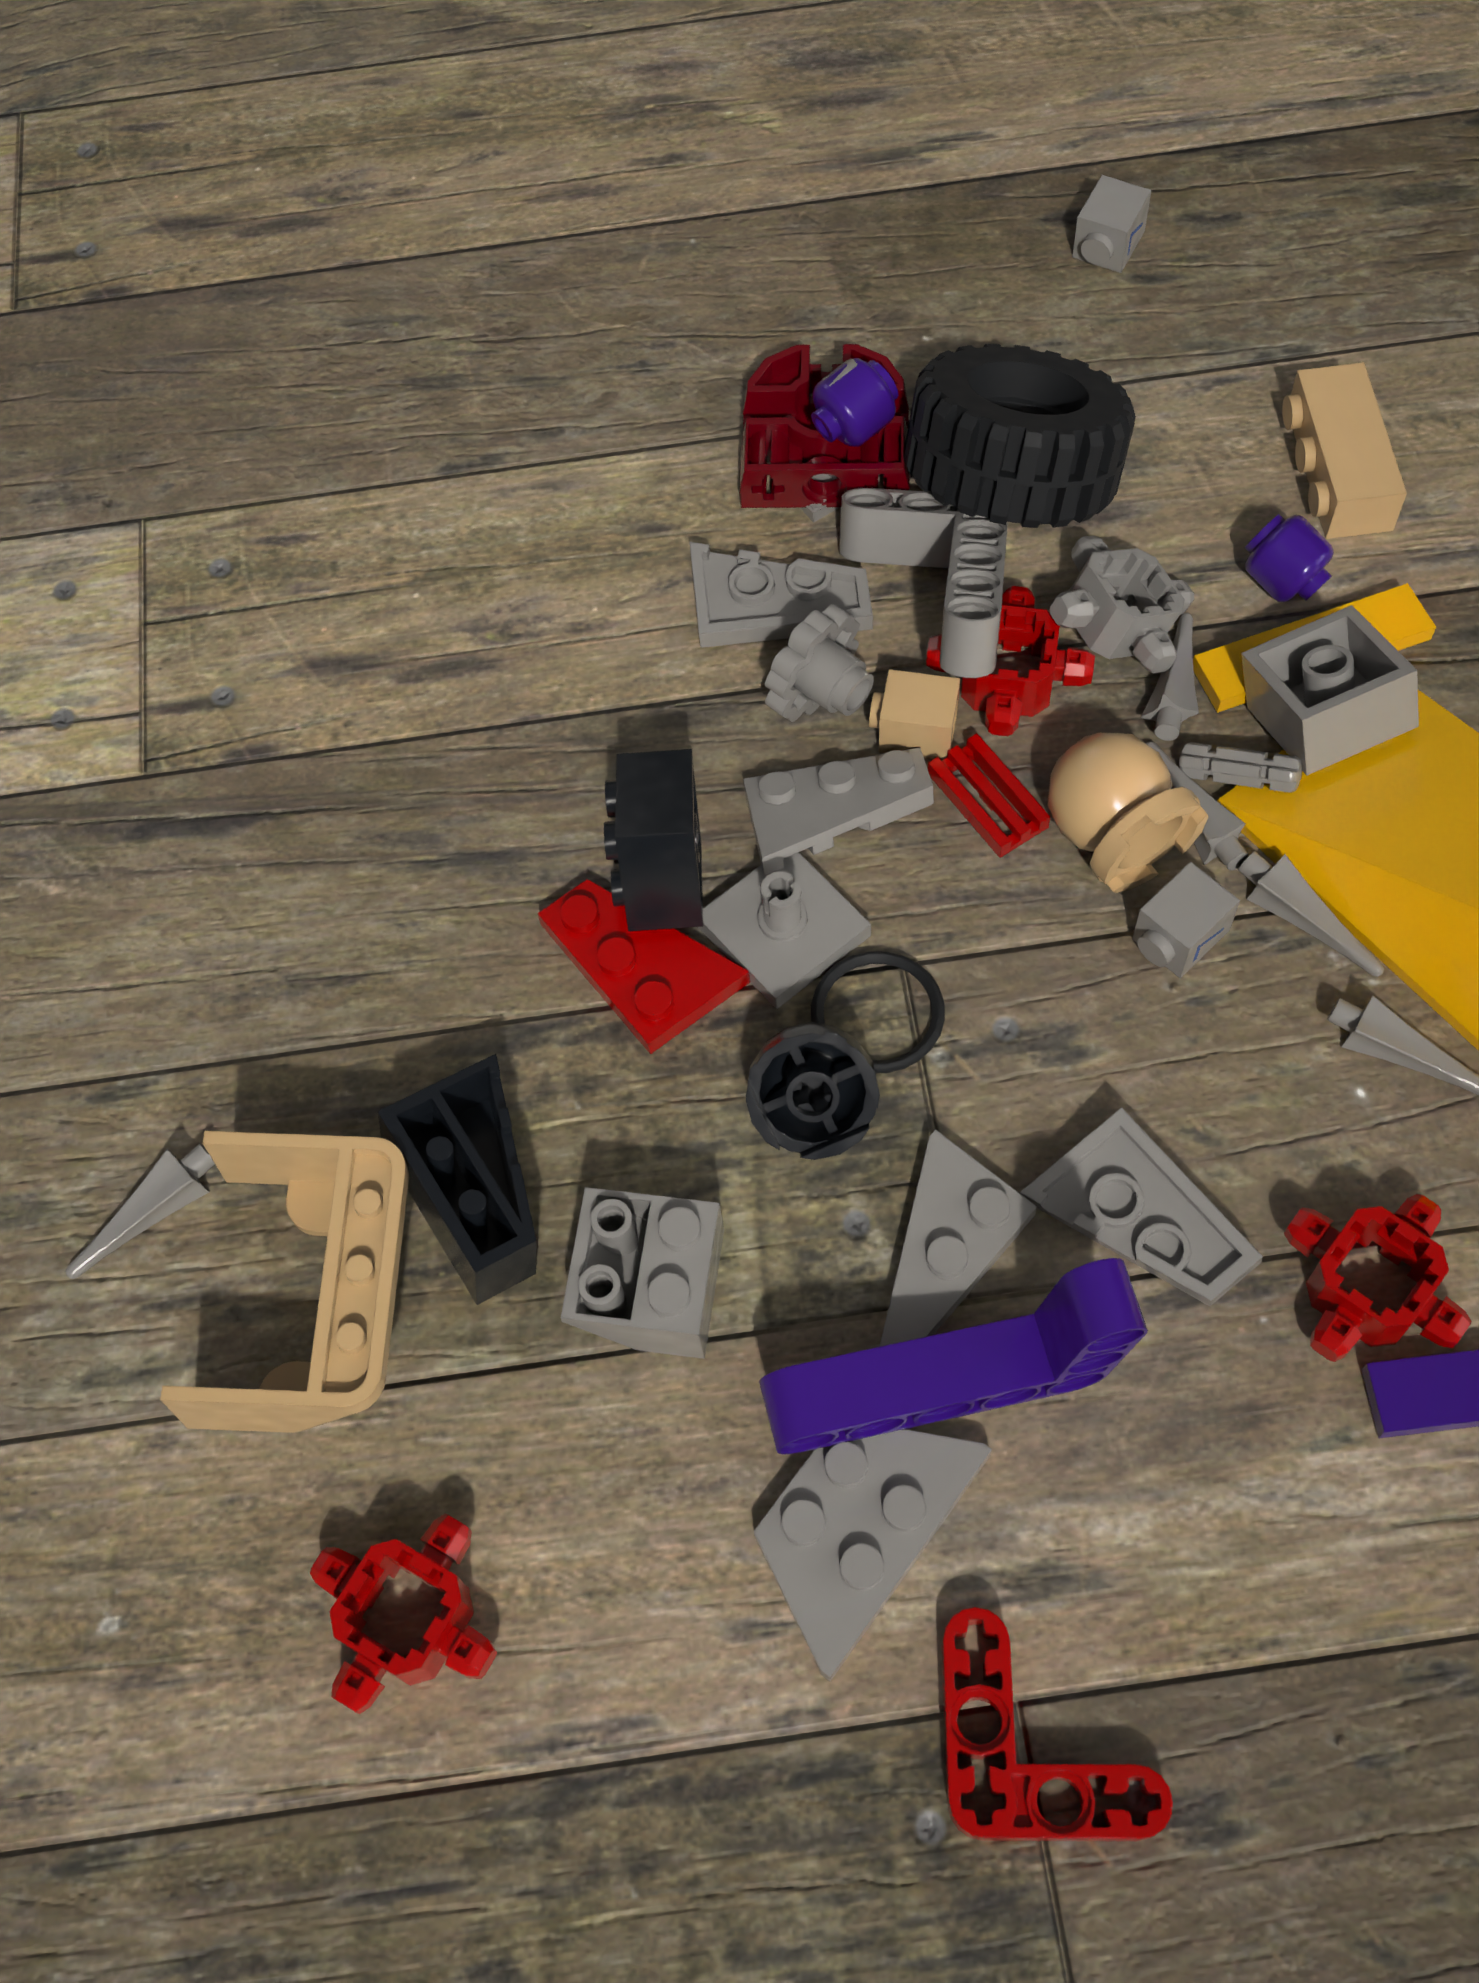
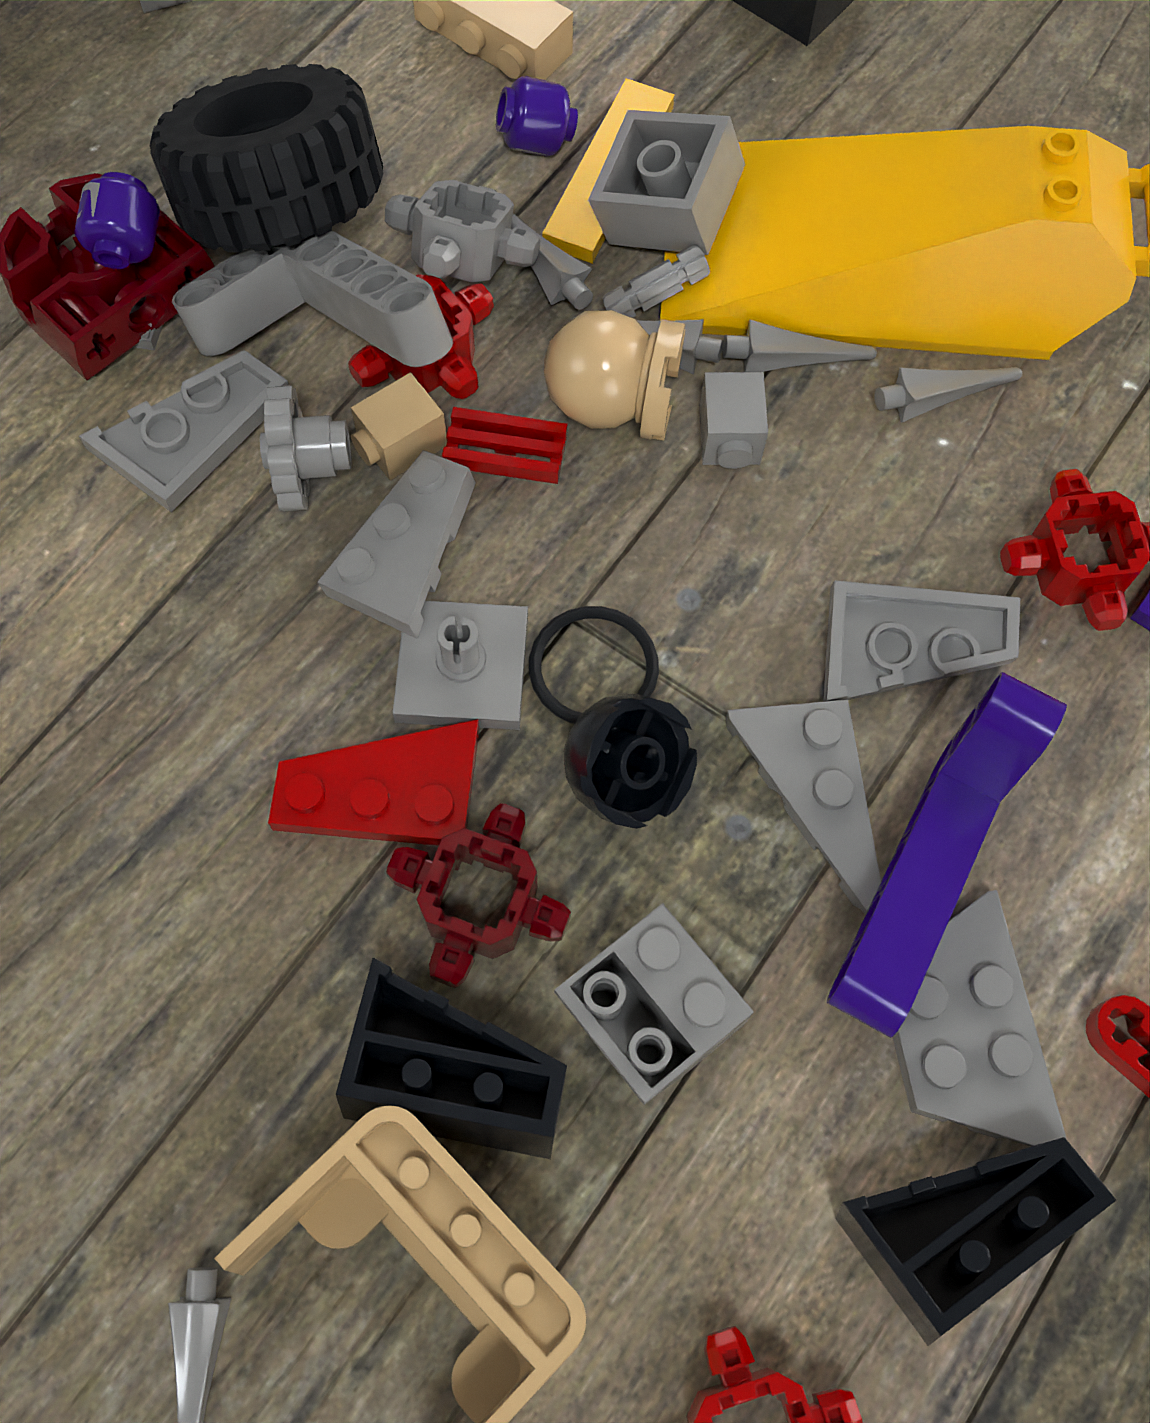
camera: 55 degrees left, 5 degrees up
black brick [604,749,703,931] -> none
none -> dark red piece [386,803,571,988]
none -> black wedge [835,1137,1117,1346]

